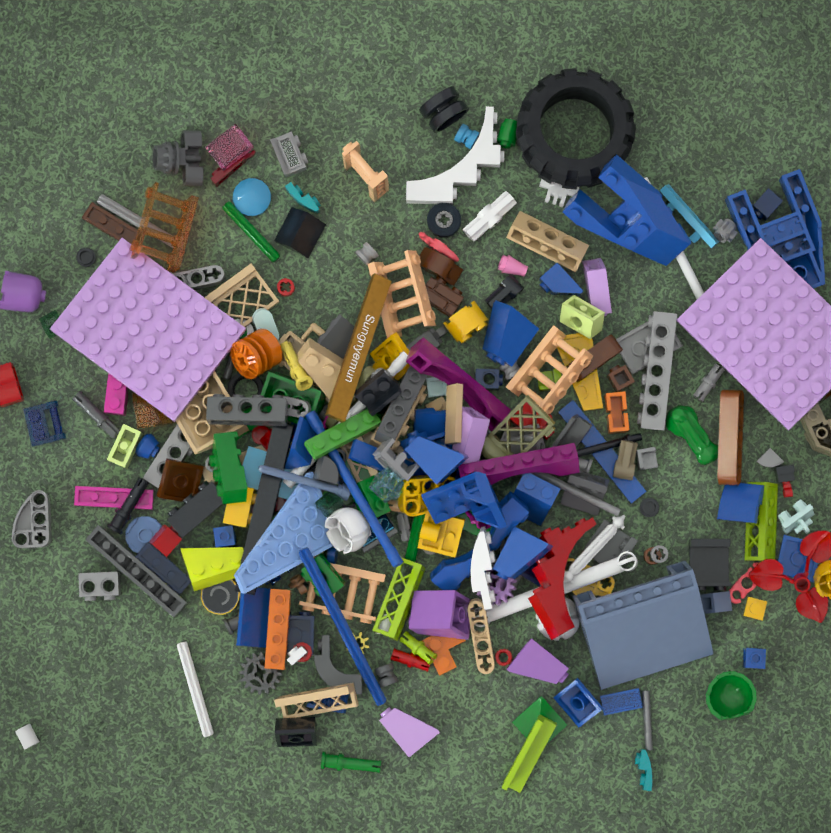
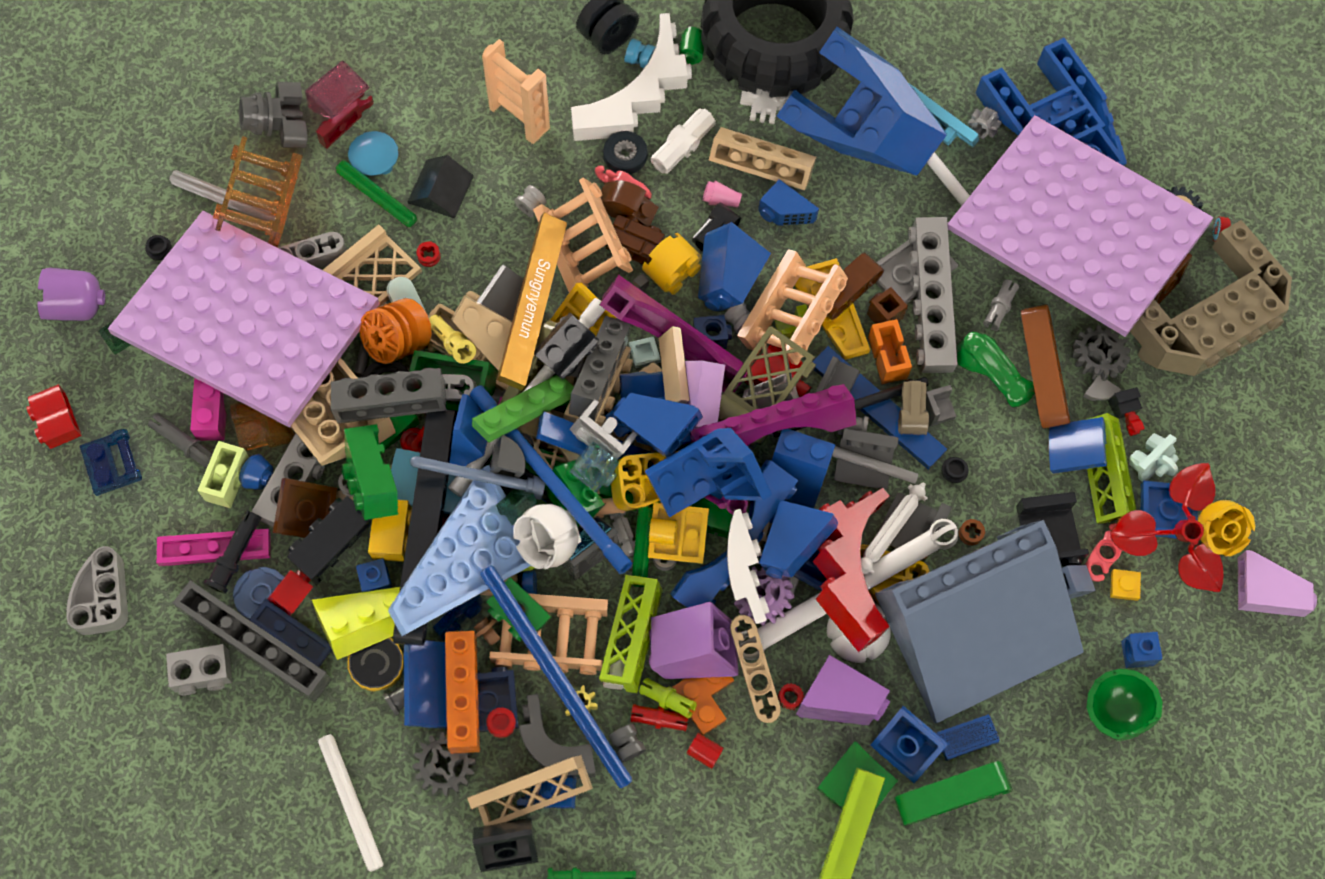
camera: 15 degrees left, 15 degrees down
reddish brown tile [82,202,141,245] -> none
light grey window [270,131,308,178] -> none
teal slope [285,182,321,214] -> none
white plate [287,646,307,666] -> none
lavender slope [379,707,440,757] -> none
yellowish green brick [560,295,605,339] -> none
lavender slope [582,258,612,316] -> none
teal slope [635,749,652,791] -> none
flat silver bar [642,691,653,750] -> none
light grey bush [650,545,668,563] -> none
dark blue brick [752,188,783,221] -> none
none -> red piece [686,733,724,769]
none -> green beam [894,761,1013,826]
none -> dark grey gear [1072,325,1131,381]

